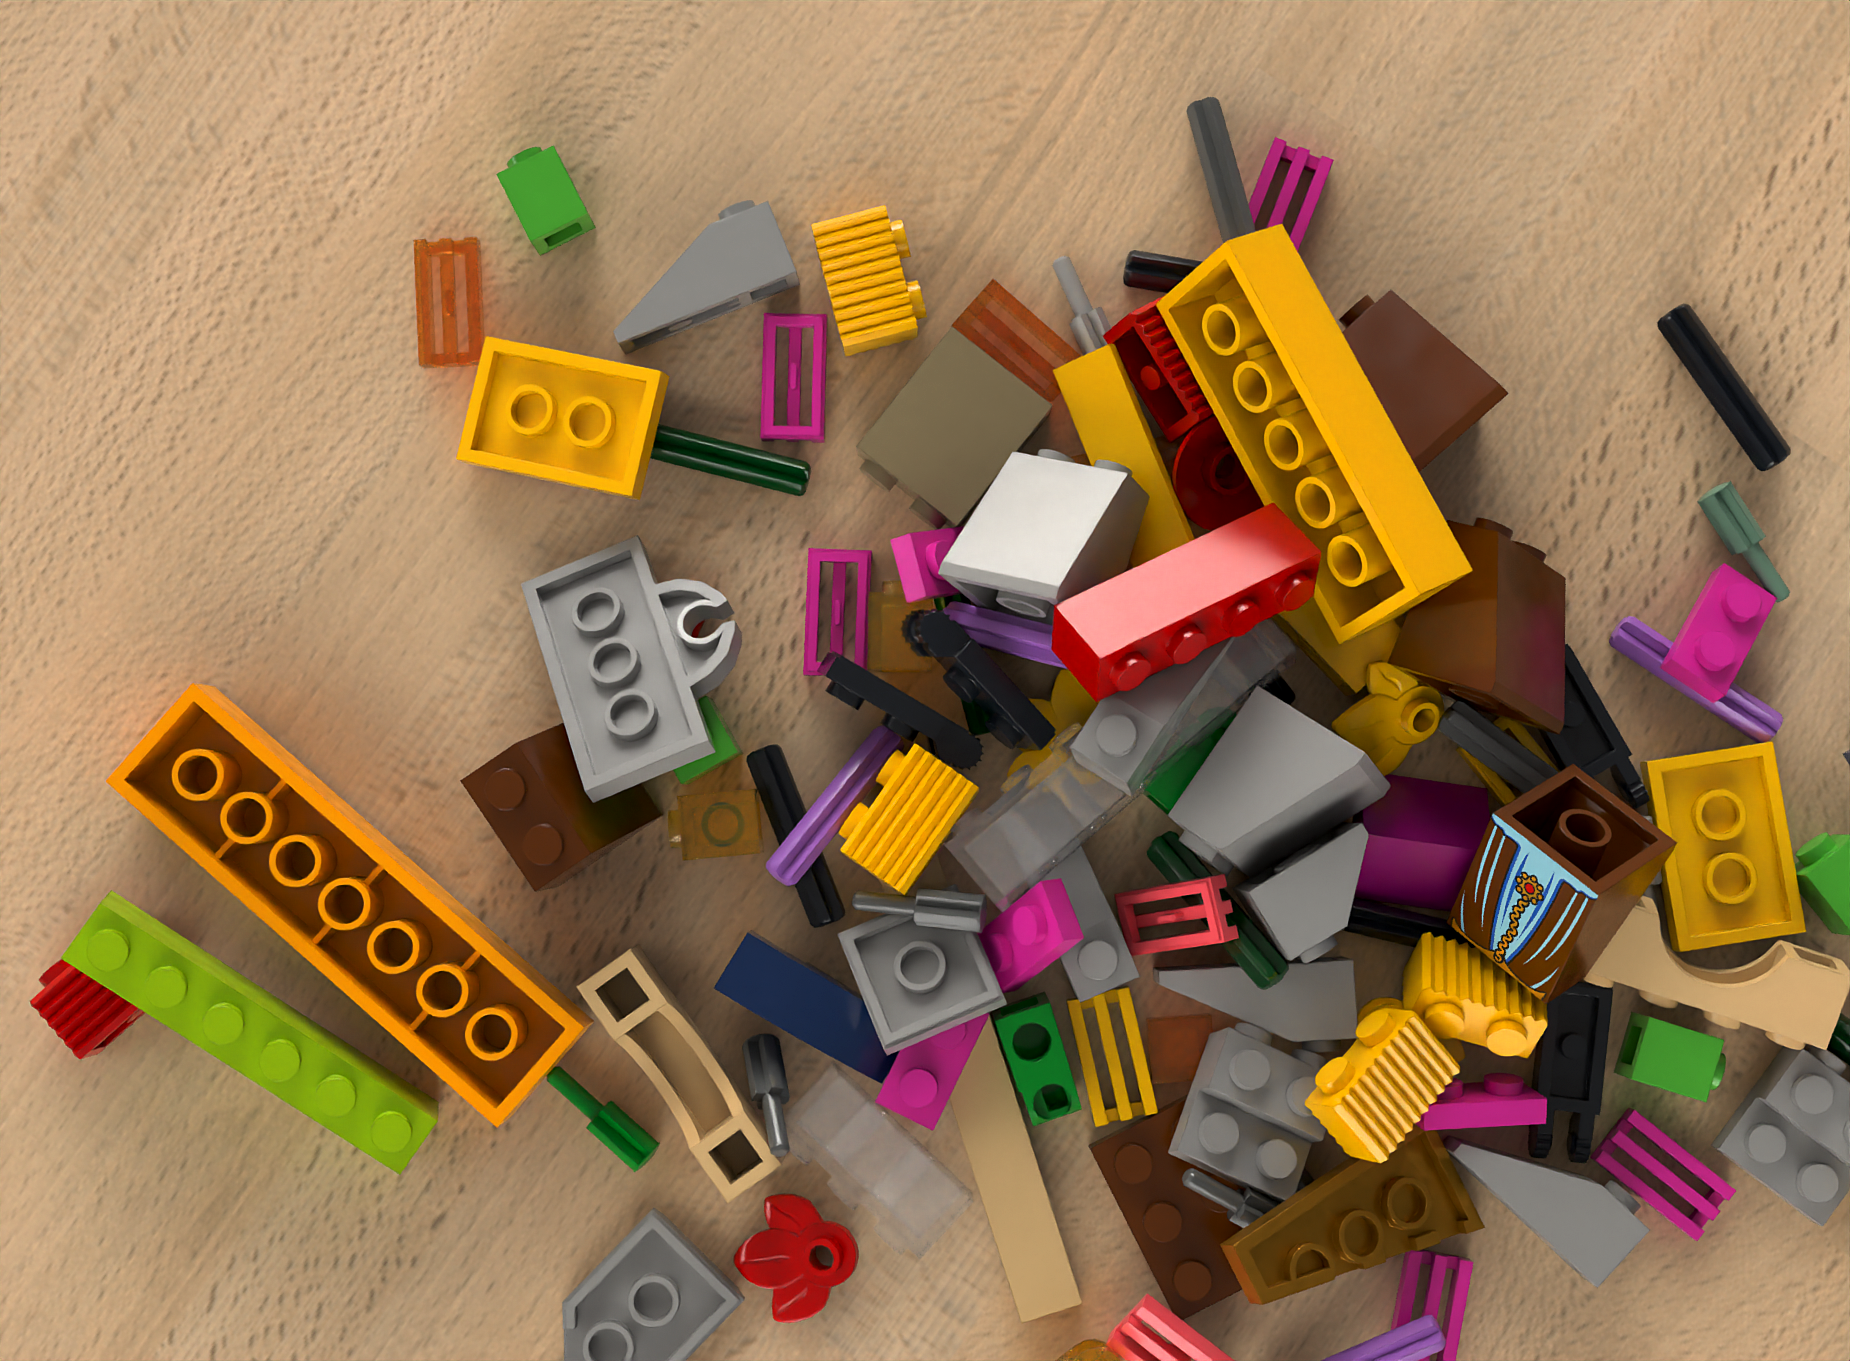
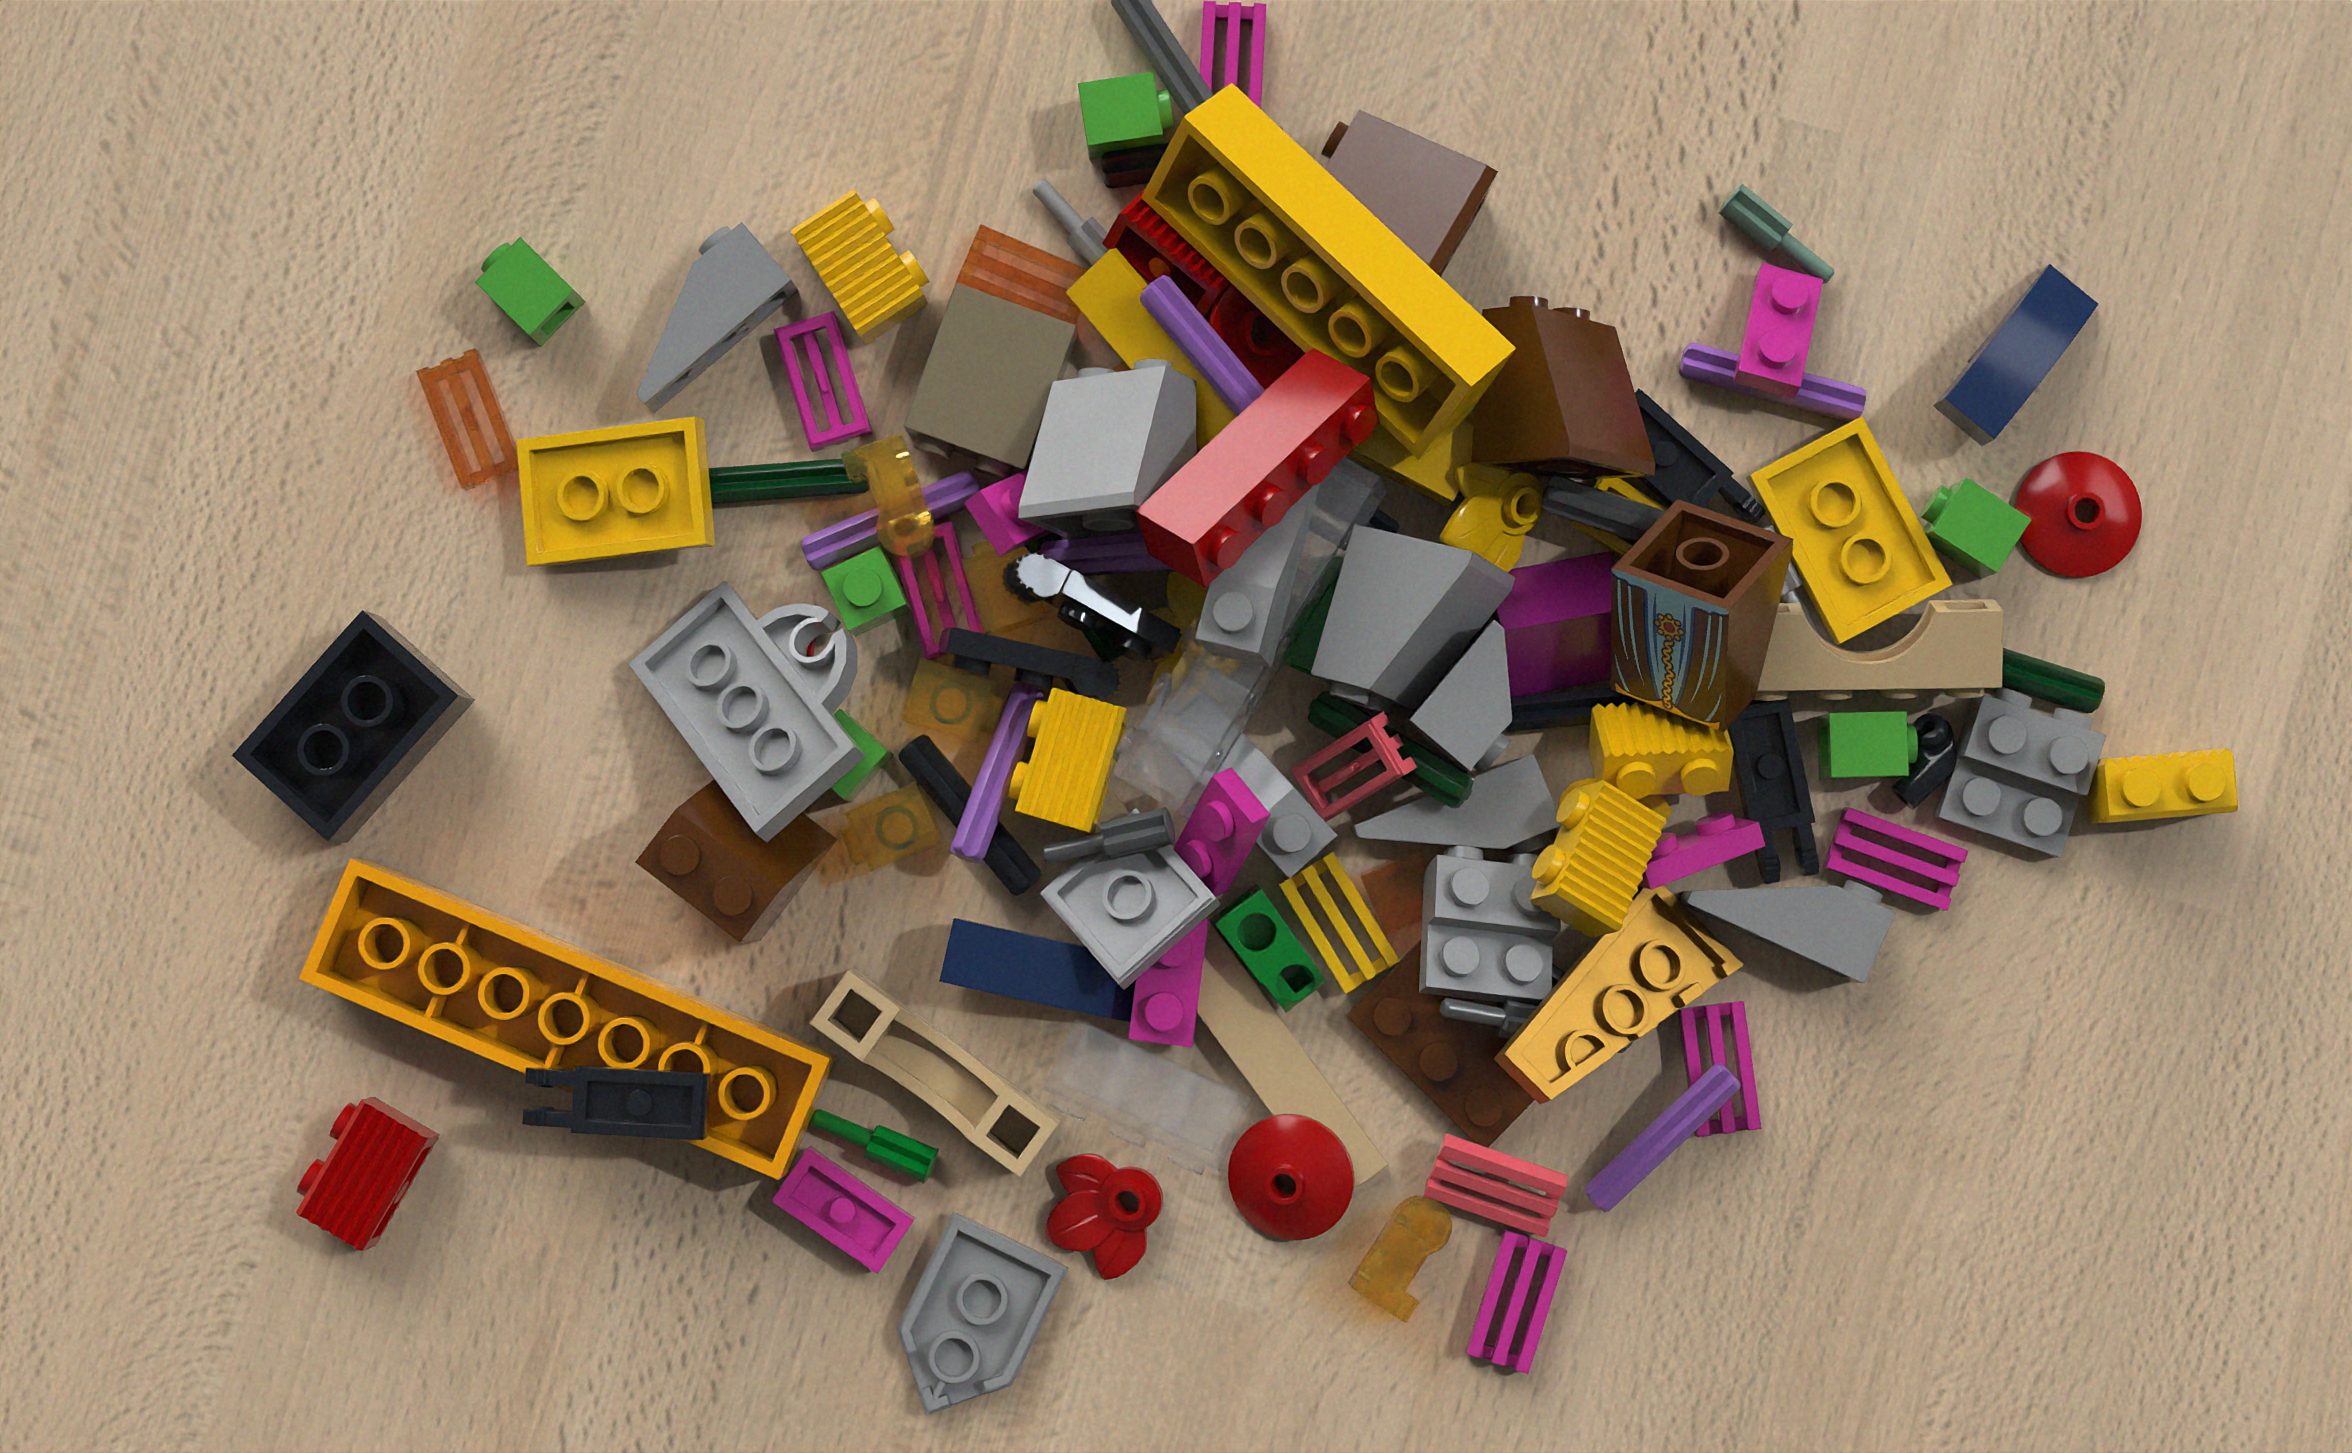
camera: 15 degrees left, 0 degrees up
lime brick [61,890,439,1175] -> none
dark grey axle [742,1034,790,1157] -> none
black axle [1657,303,1791,471] -> none
none -> black brick [231,610,475,843]
none -> black hinge [522,1065,711,1140]
none -> dark pink plate [772,1146,916,1274]
none -> medium lavender axle [801,470,981,570]
none -> bright green brick [821,546,911,637]
none -> clear yellow leg [840,433,936,559]
none -> clear yellow brick [901,658,1004,745]
none -> bright green brick [1078,72,1174,160]
none -> medium lavender axle [1140,275,1265,416]
none -> red dish [1228,1114,1355,1240]
none -> black arm [1891,713,1956,810]

